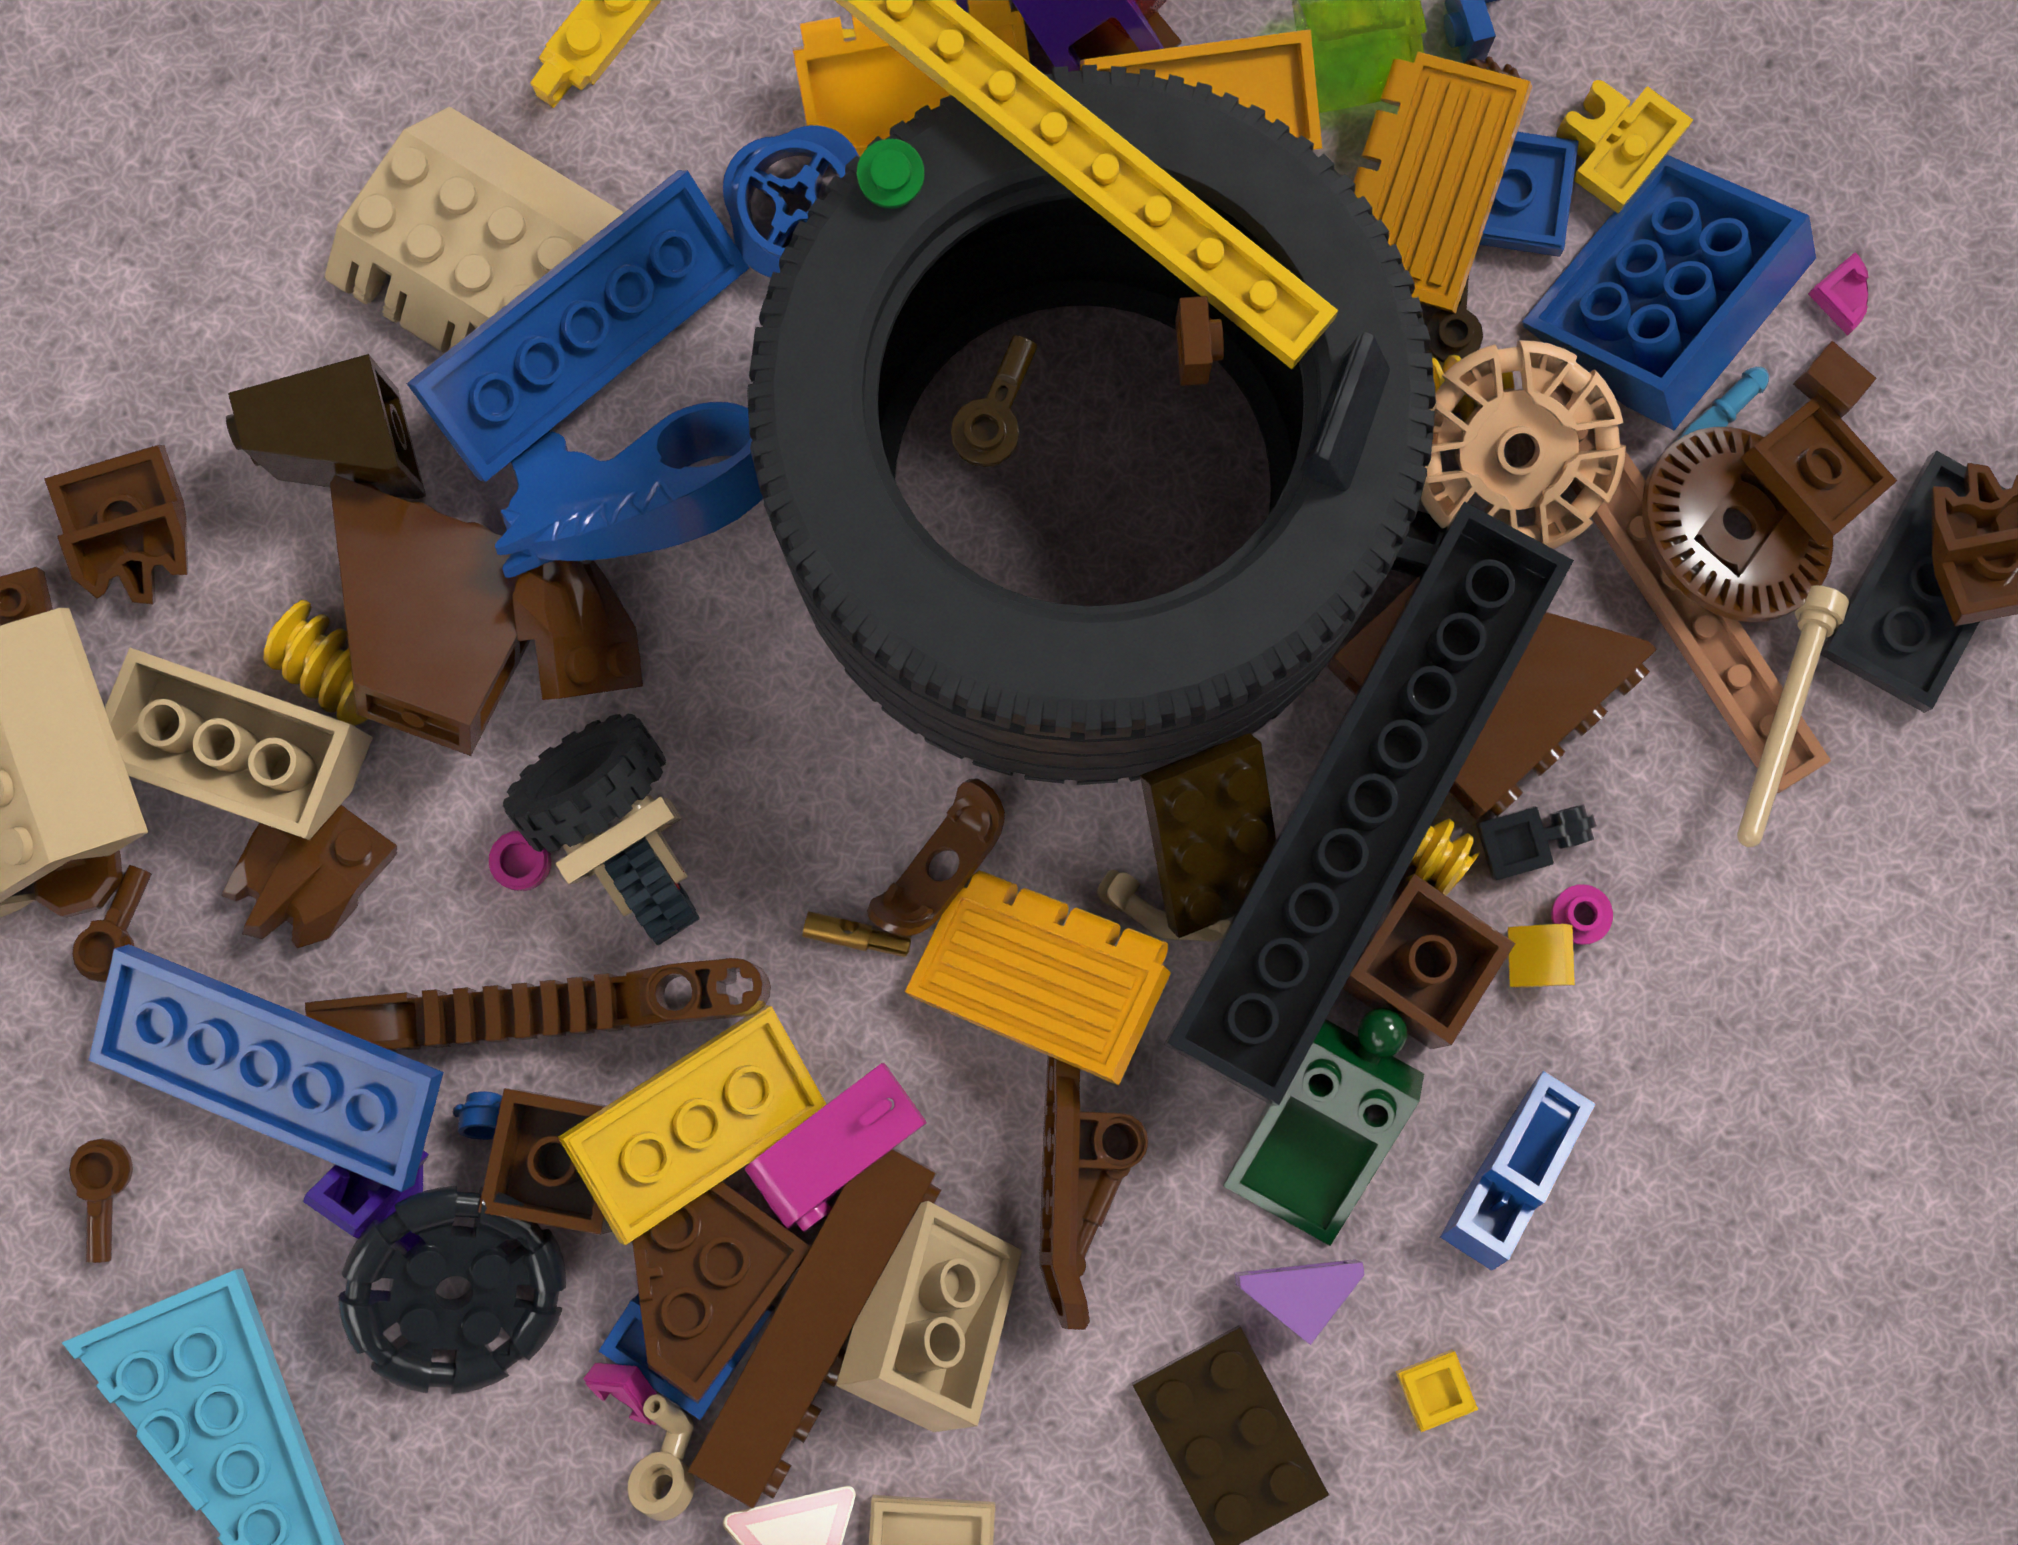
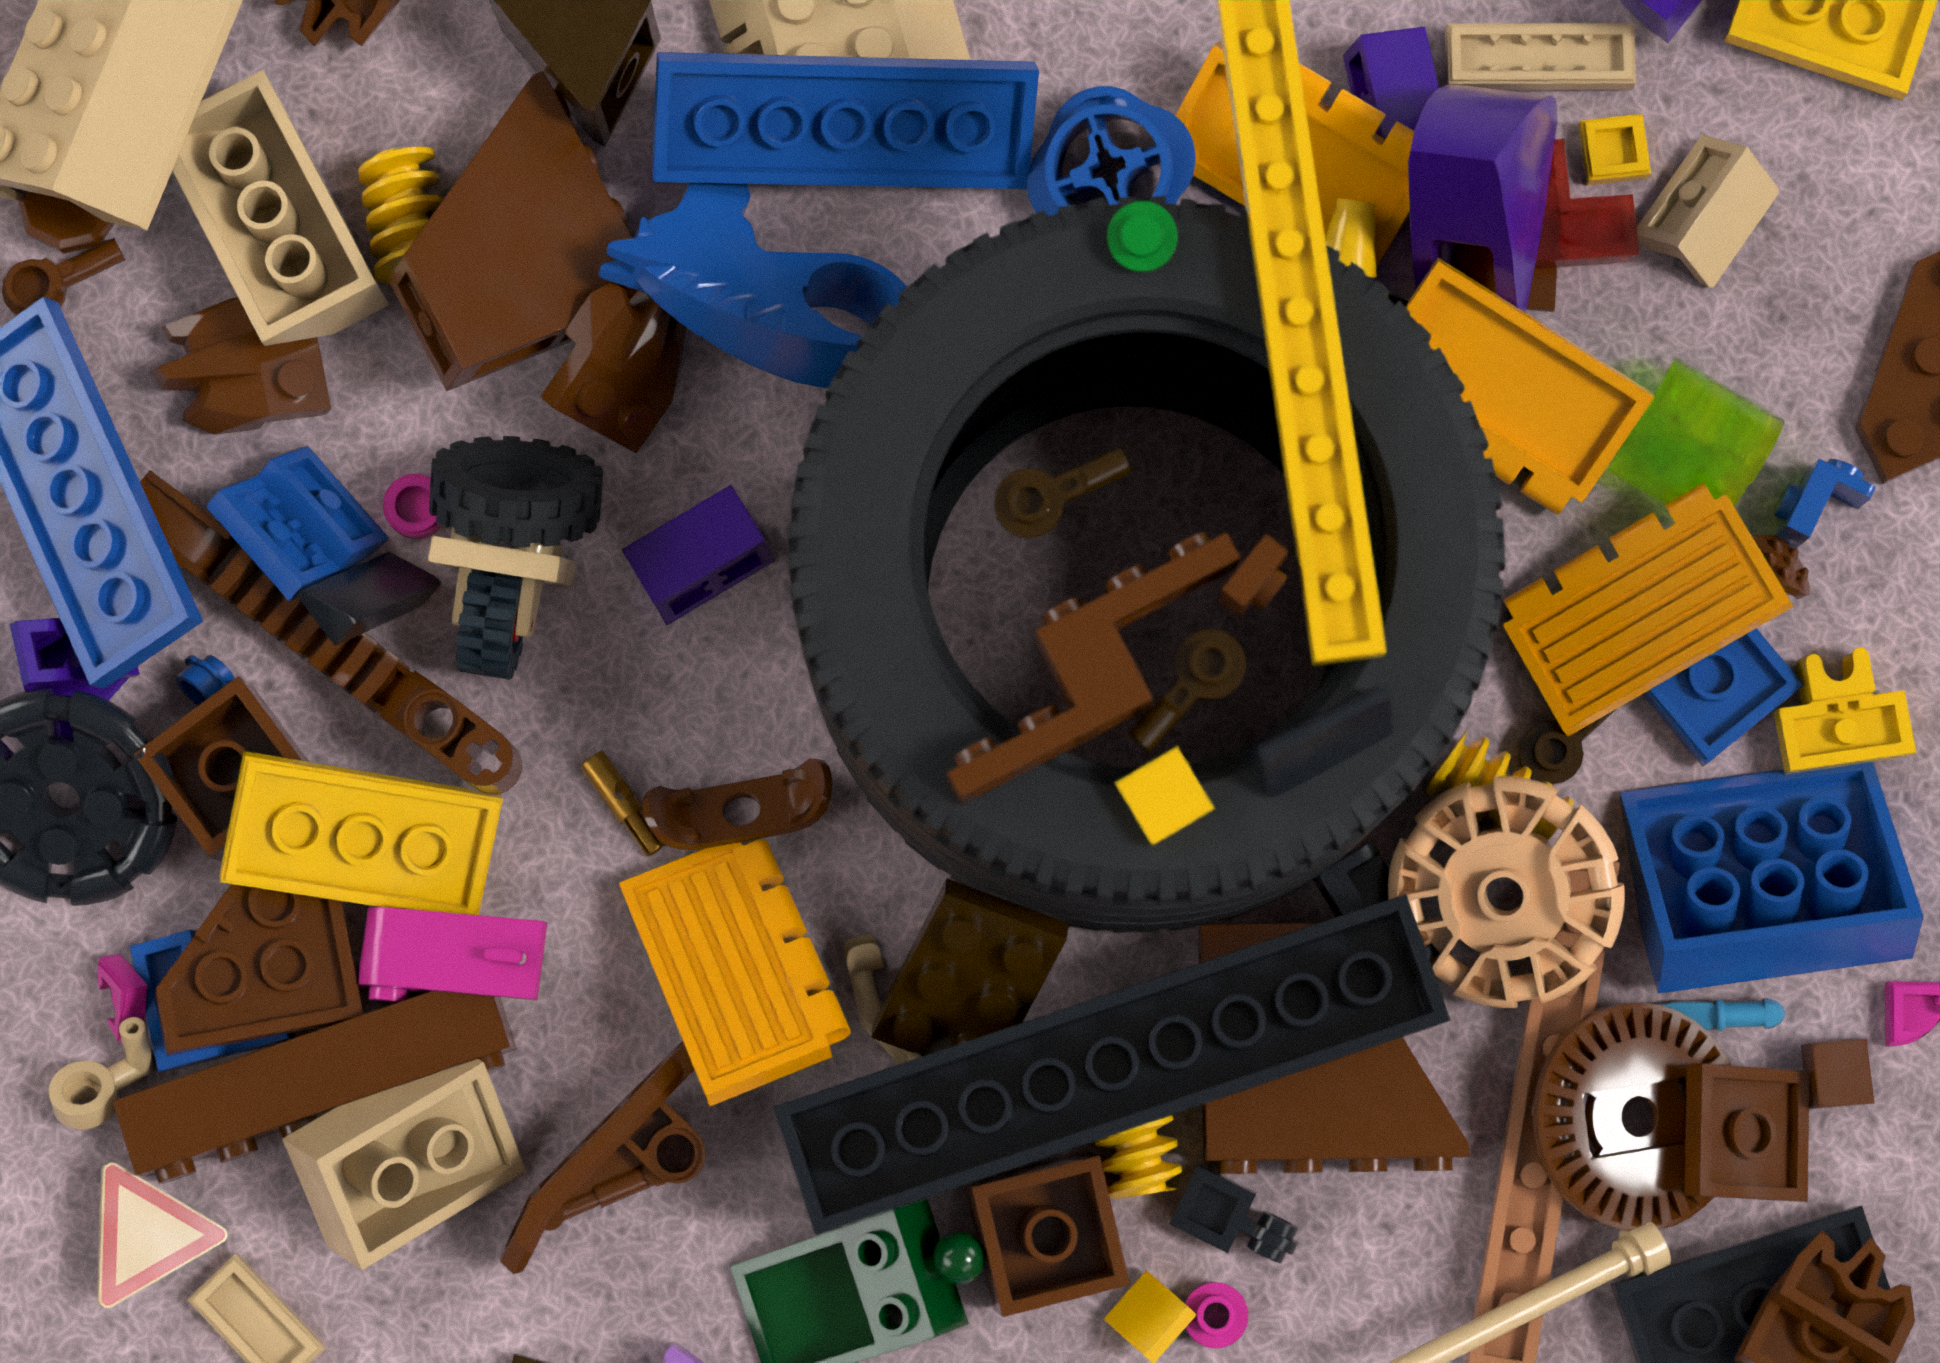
camera: 40 degrees right, 0 degrees up
none -> blue slope [206,446,389,601]
none -> black slope [297,552,441,646]
none -> dark purple hinge [621,485,775,626]
none -> reddish brown bracket [947,532,1240,805]
none -> yellow tile [1116,747,1214,846]
none -> dark brown plate [1128,629,1246,752]

